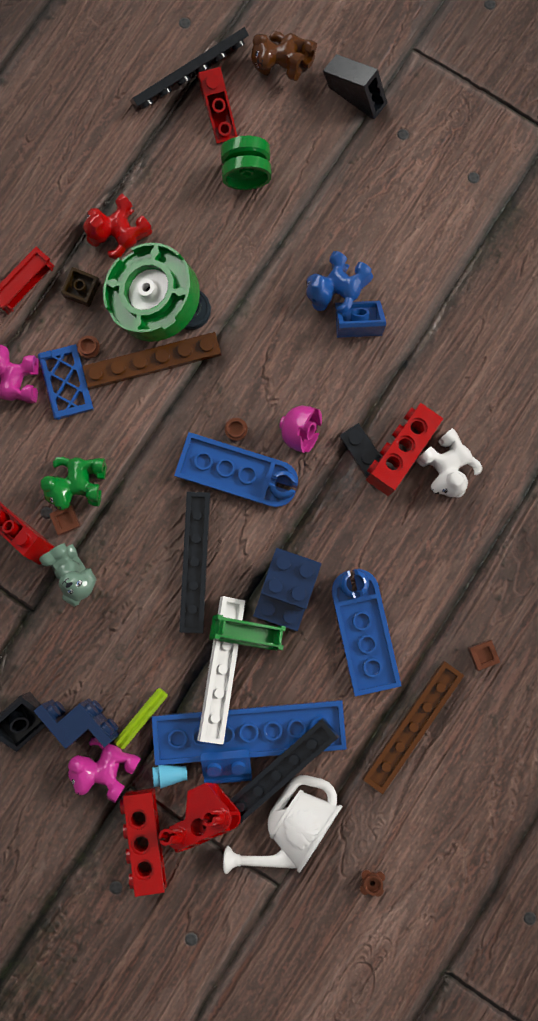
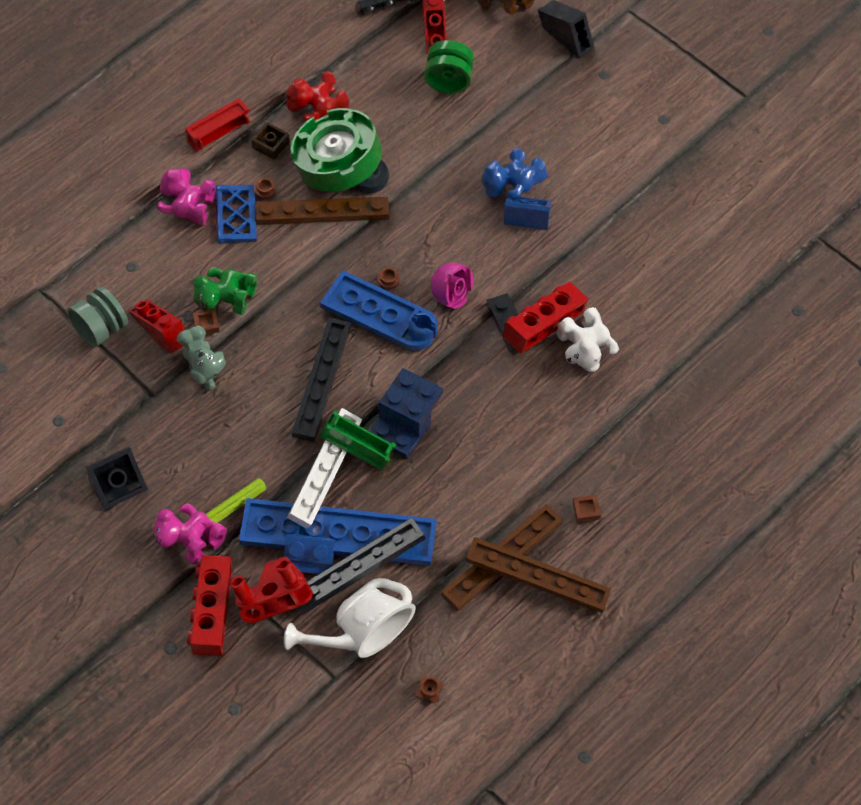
camera: 10 degrees right, 25 degrees down
dark blue bracket [34,698,119,749] -> none
medium azure cone [152,765,187,789] -> none
blue plate [331,569,401,697] -> none
none -> reddish brown plate [465,537,611,613]

